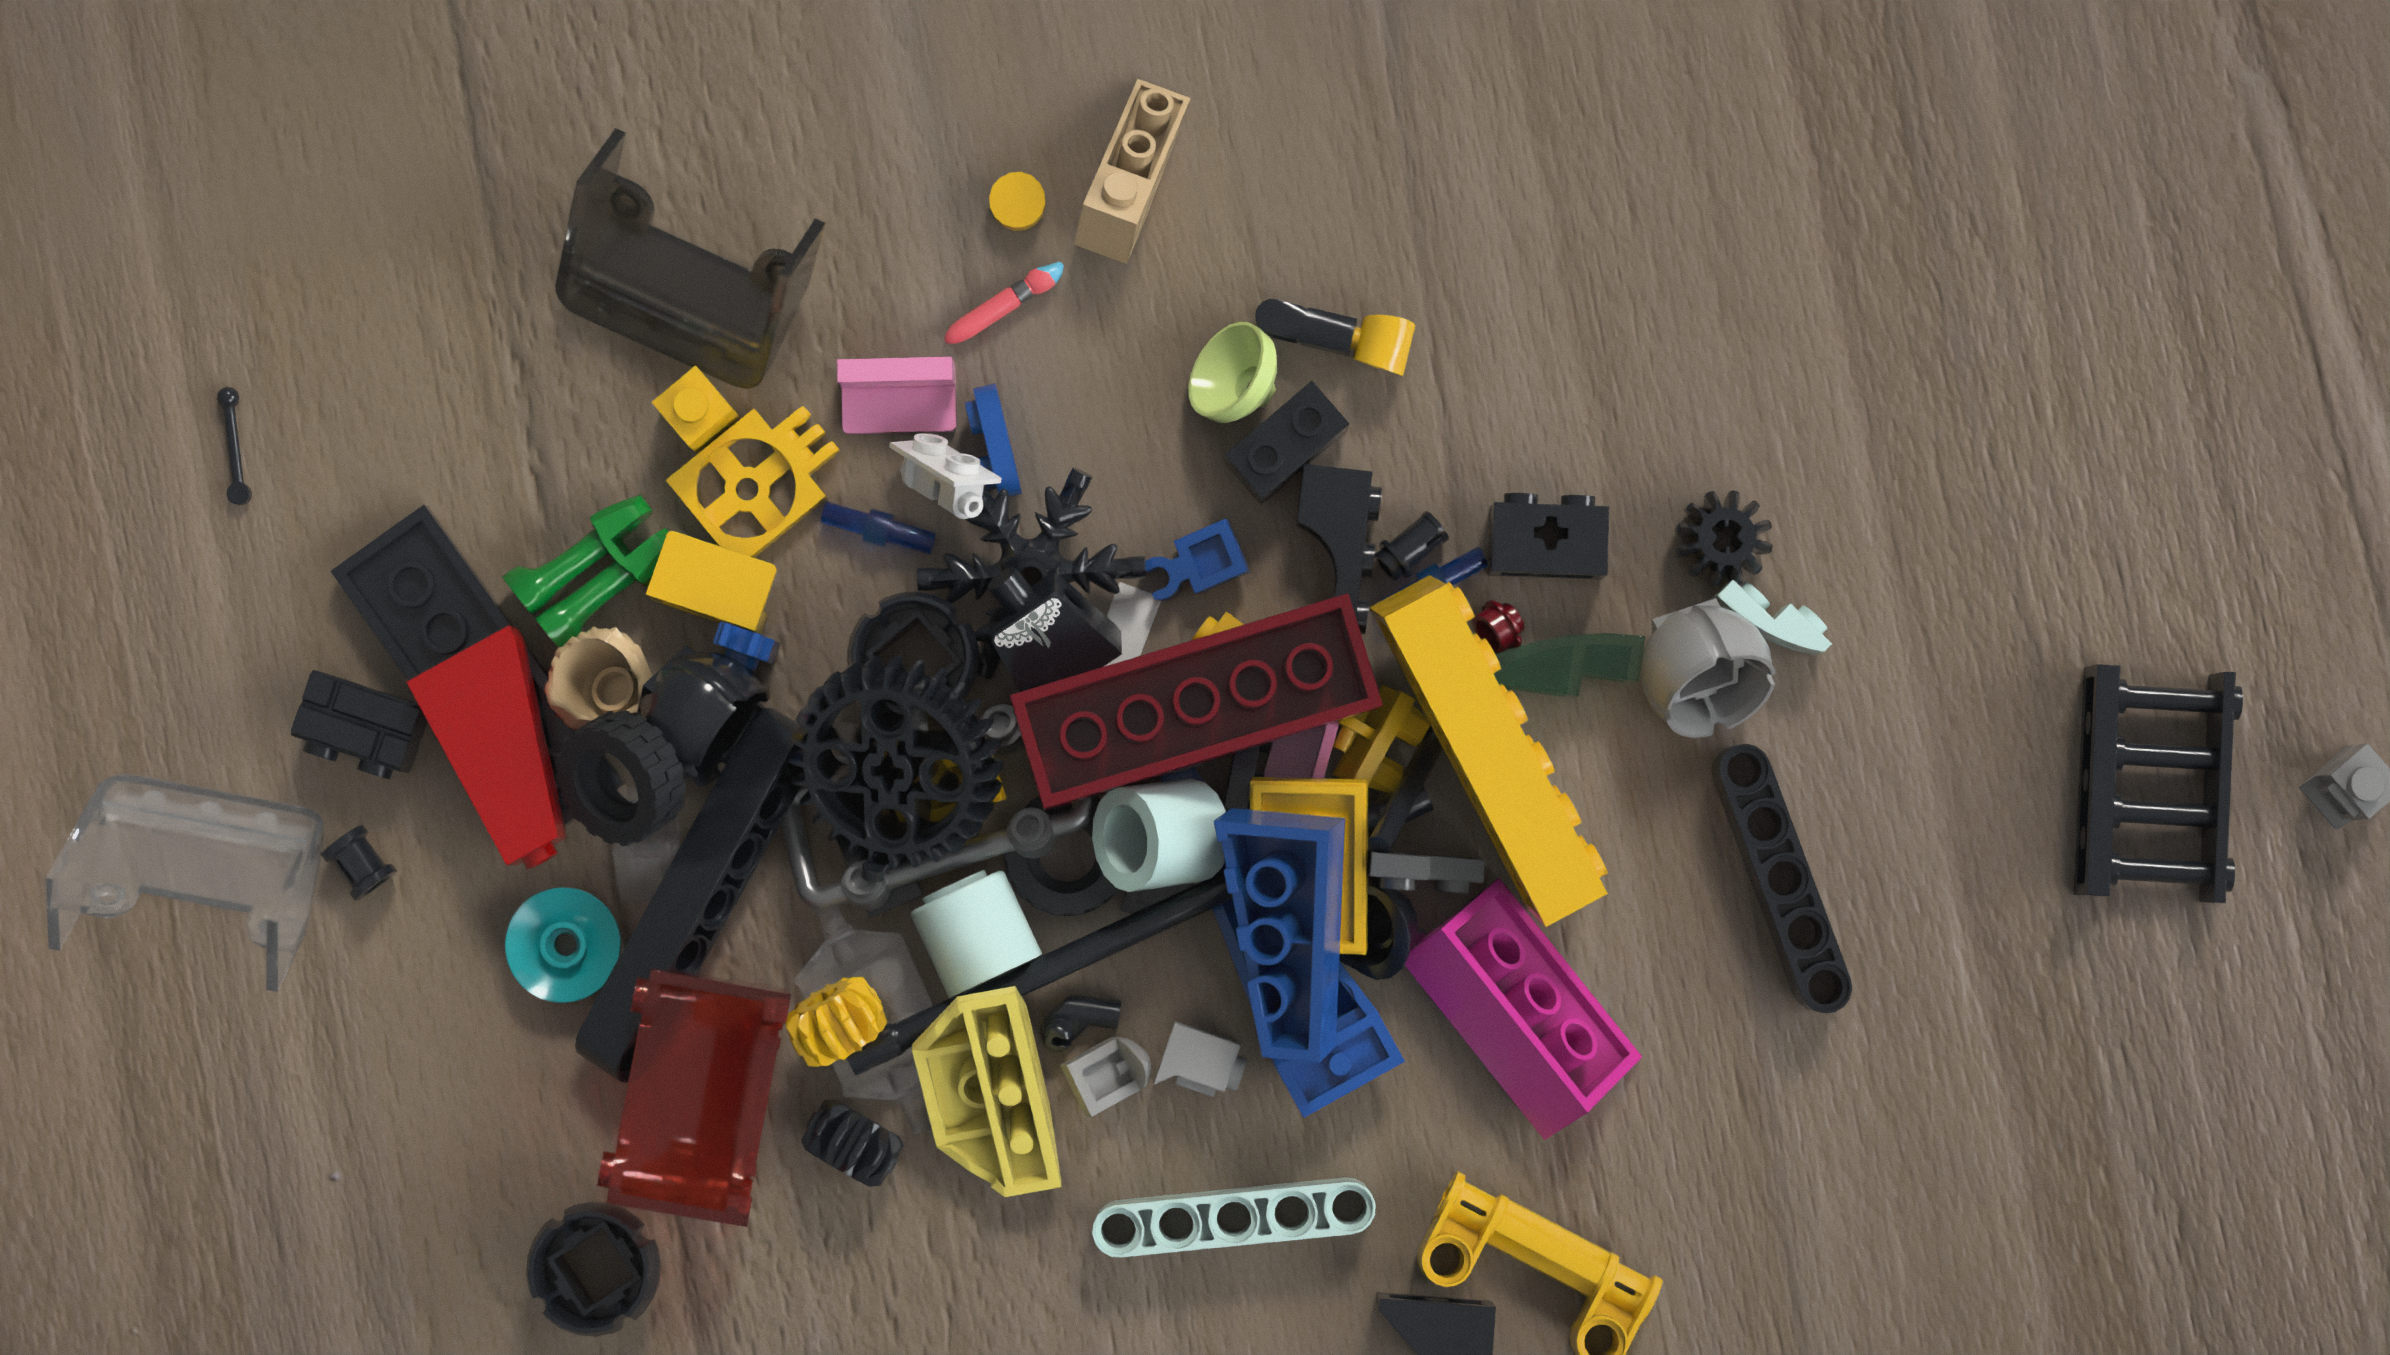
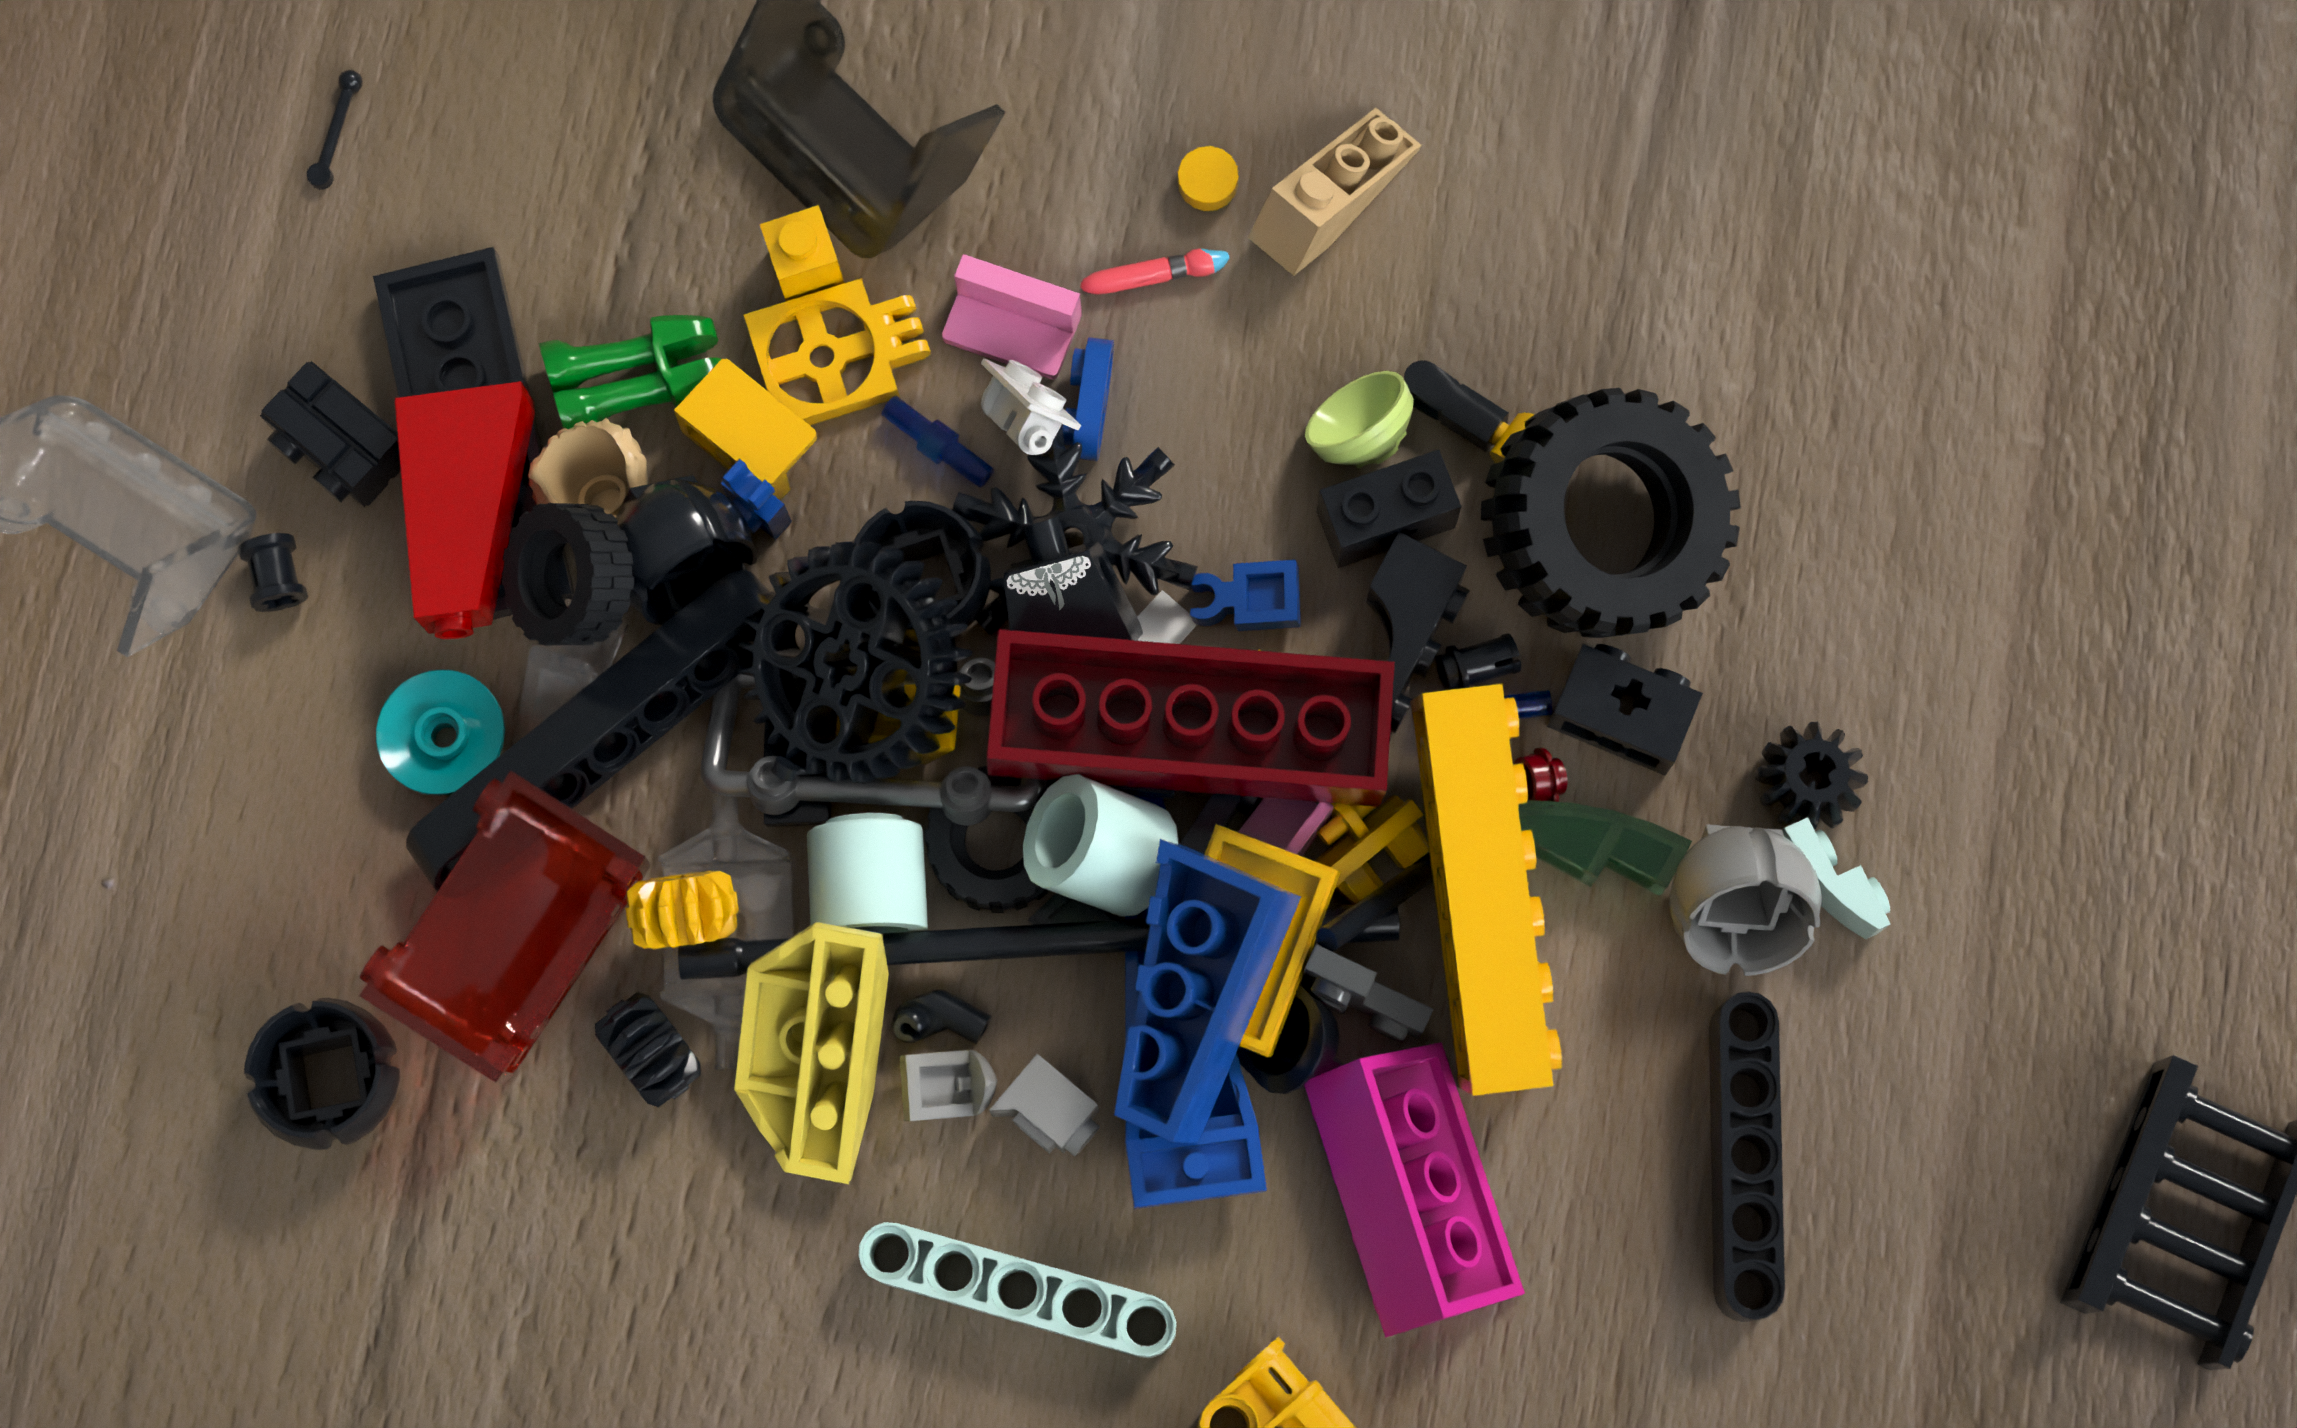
camera: 25 degrees right, 10 degrees down
none -> black tyre [1481,388,1741,638]

